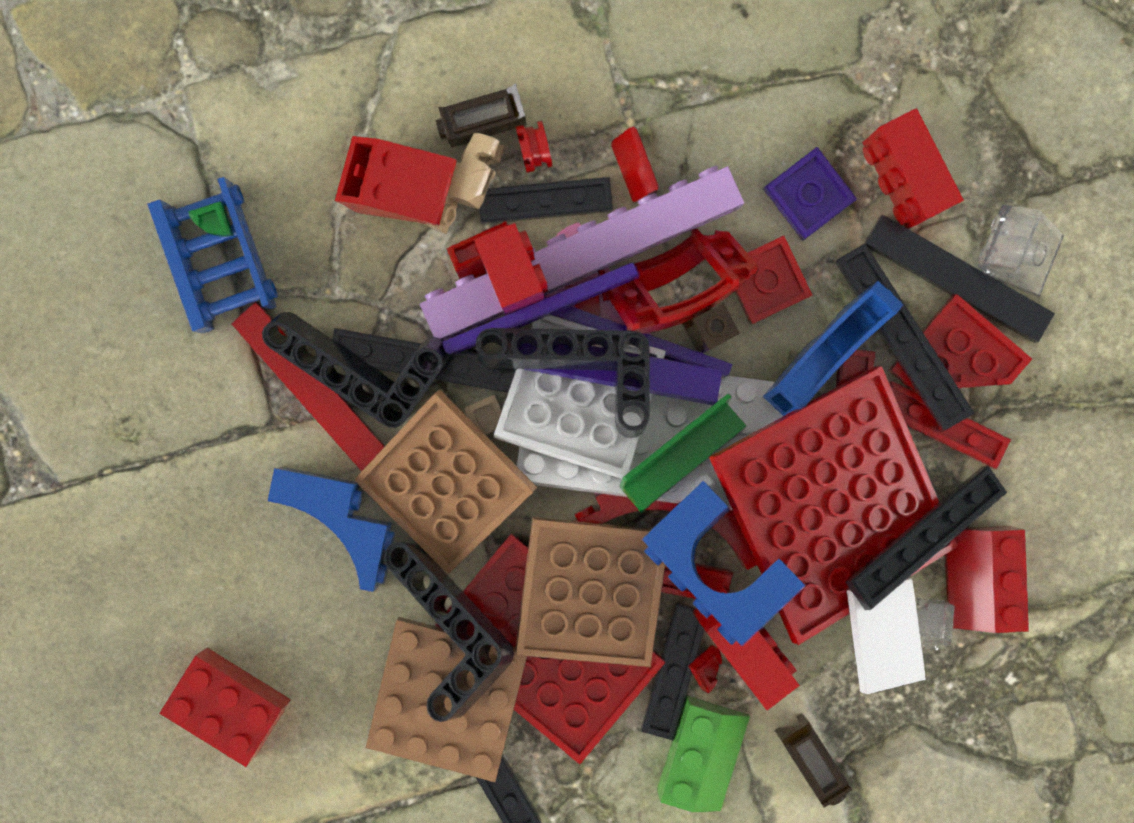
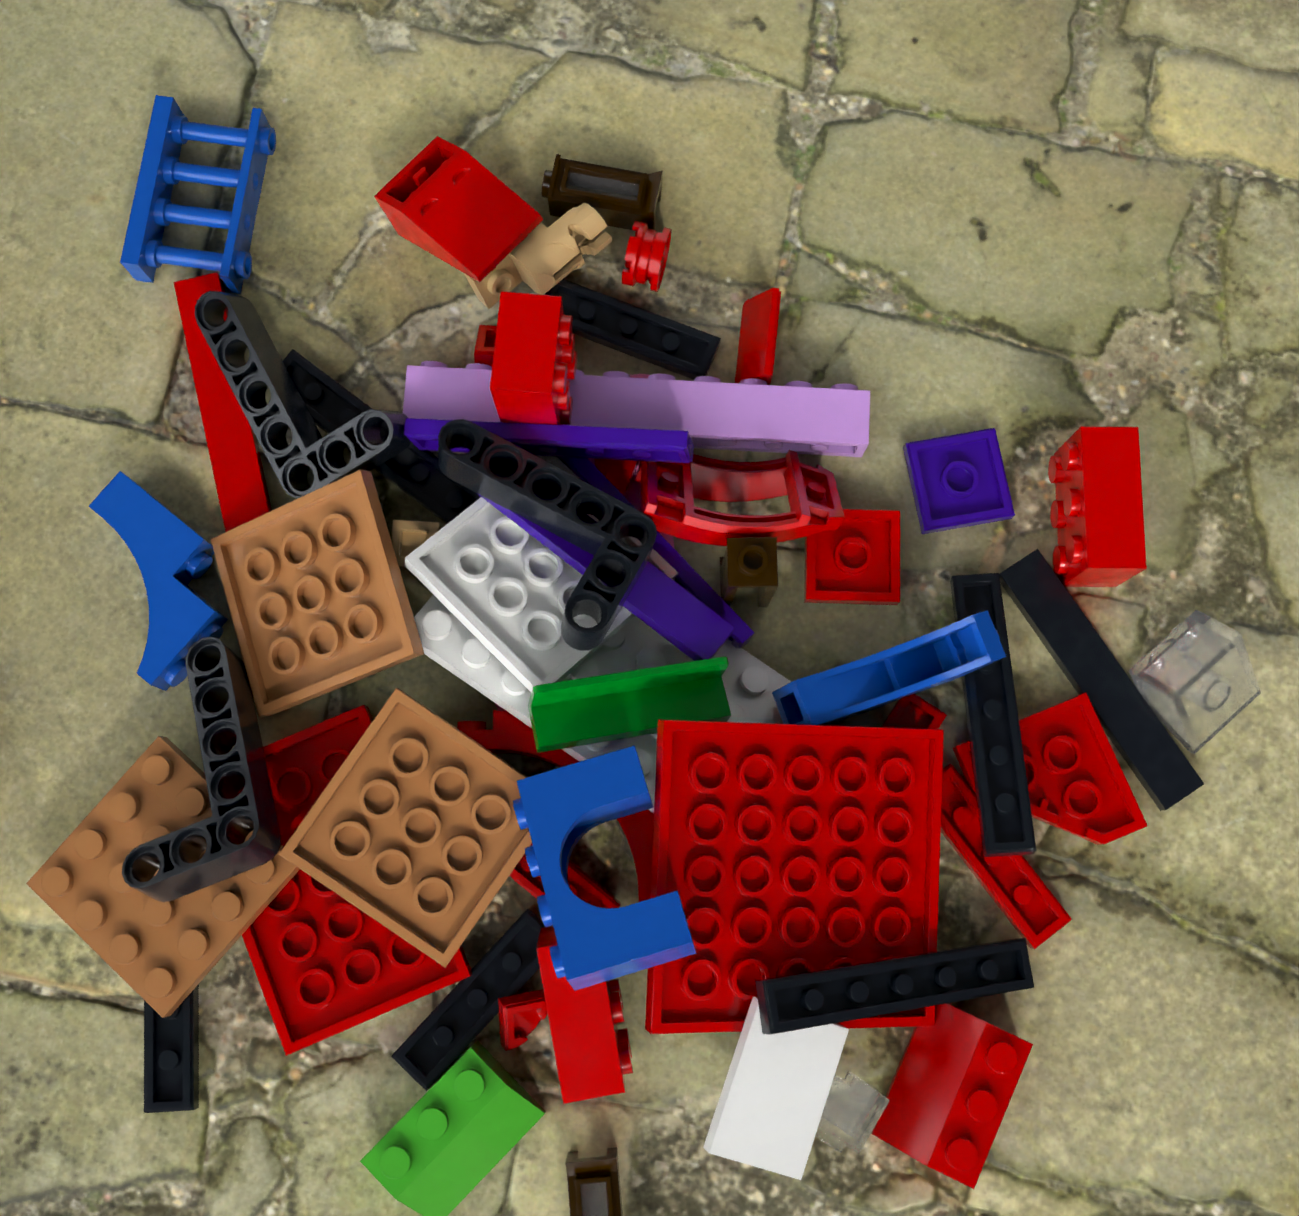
camera: 30 degrees right, 10 degrees down
green tile [188,201,234,237] -> none

